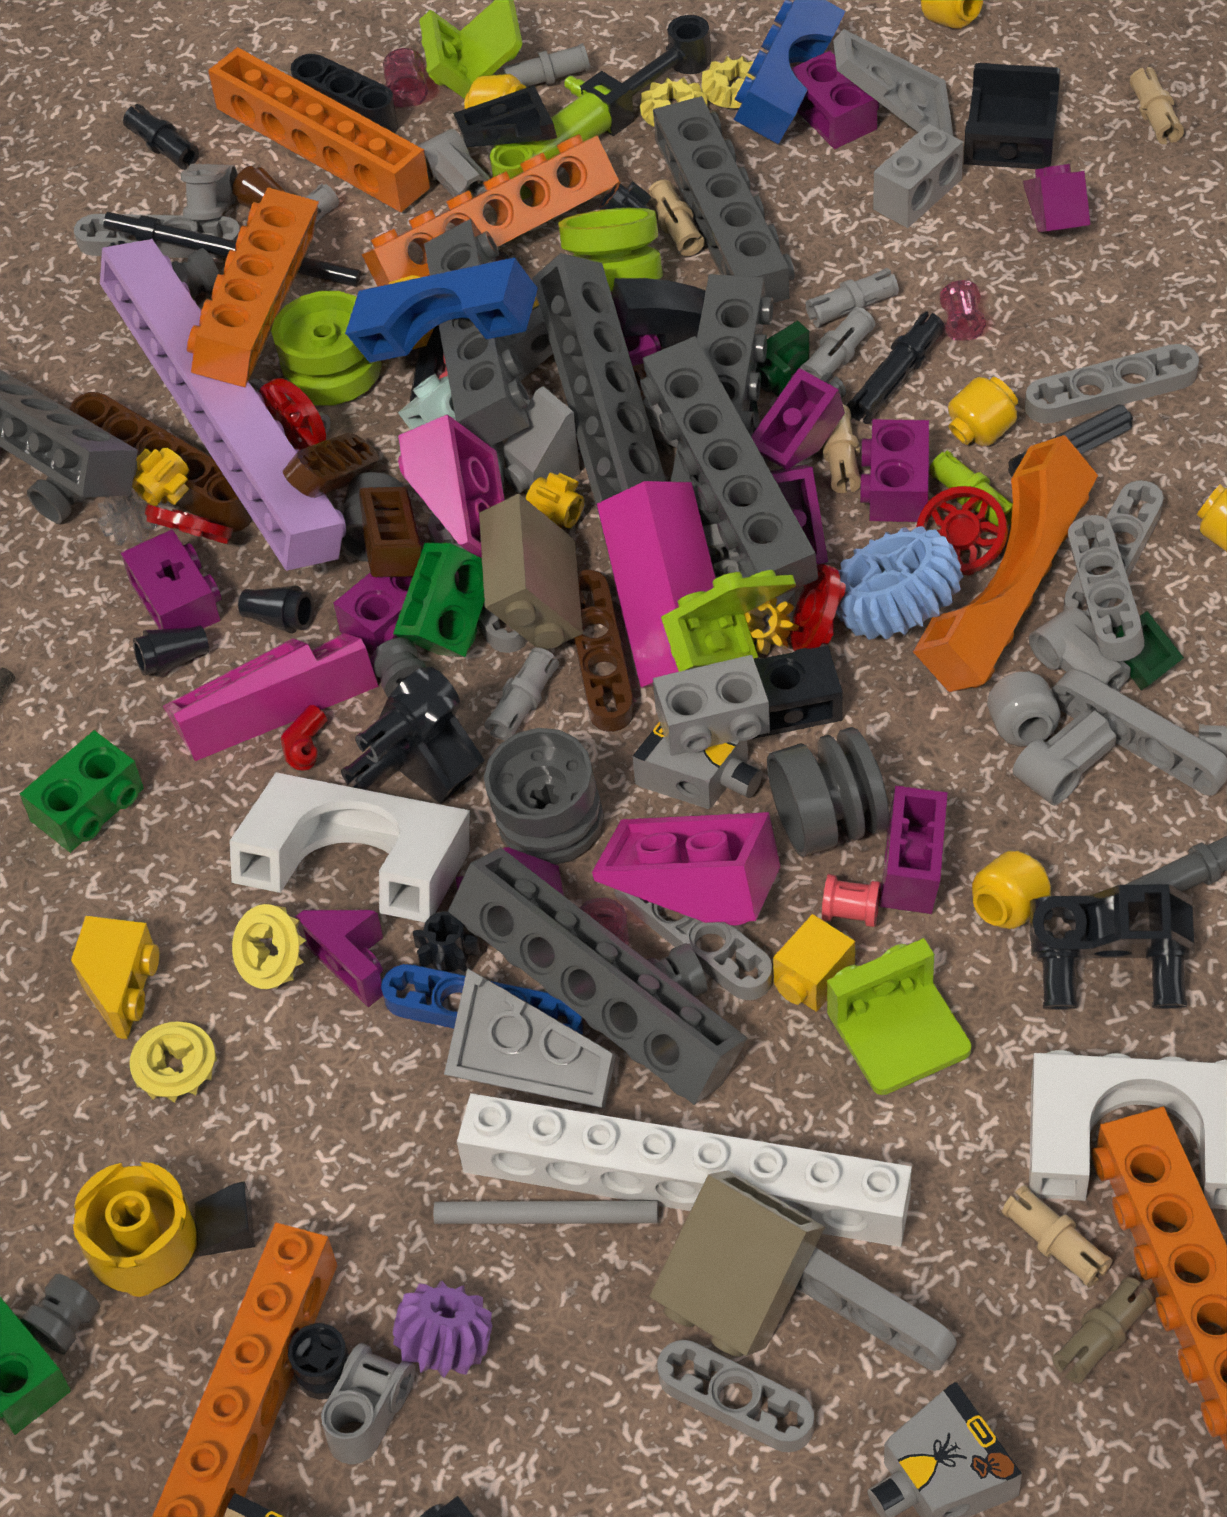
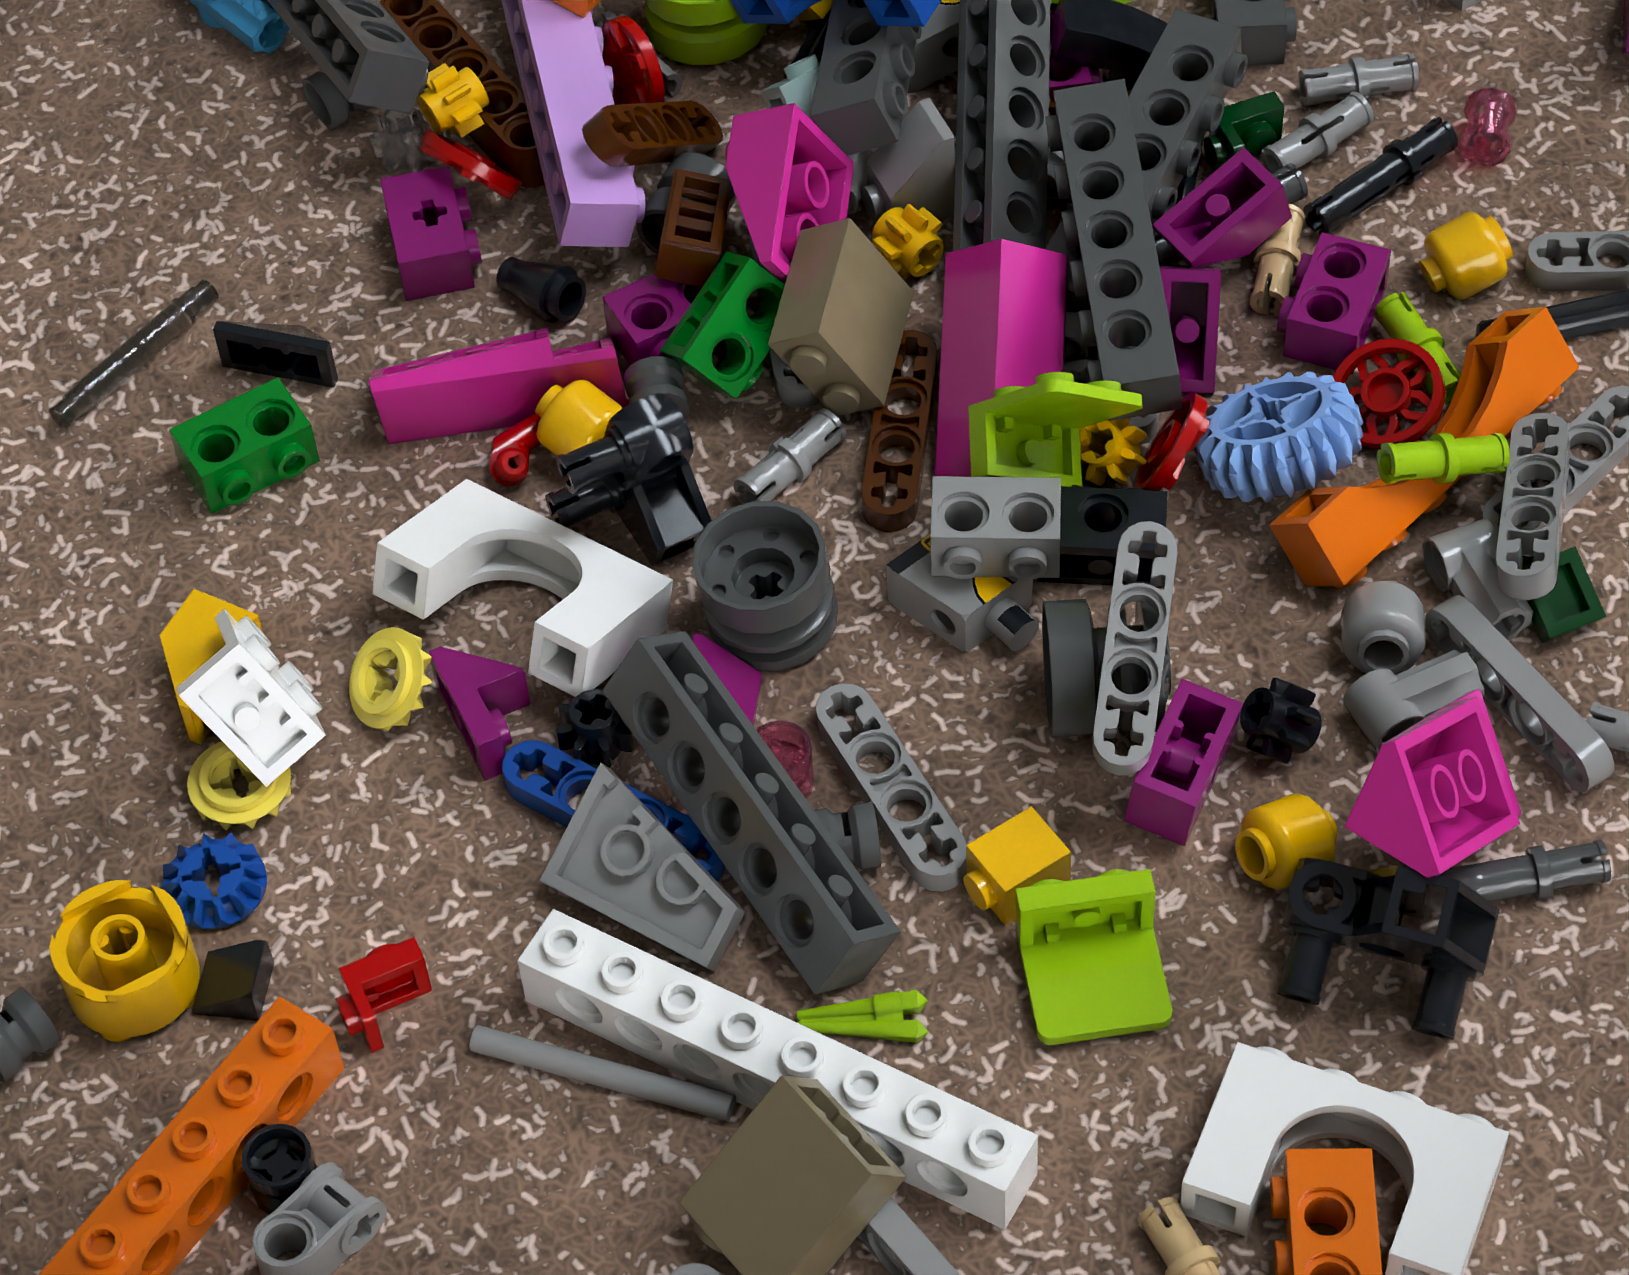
camera: 15 degrees right, 0 degrees up
black cone [133,625,209,677] -> none
medium lavender gear [392,1281,492,1378] -> none
dark pink slope [592,812,781,925] -> none
coral bush [822,874,881,927] -> none
none -> blue gear [160,832,267,929]
none -> white bracket [176,609,326,787]
none -> black slope [213,321,338,388]
none -> red bracket [335,937,432,1053]
none -> yellow head [535,380,623,456]
none -> lime piece [796,990,929,1043]
none -> light grey beam [1092,521,1178,776]
none -> black gear [1240,677,1322,764]
none -> dark pink slope [1344,689,1522,877]
none -> lime pin [1377,433,1510,484]

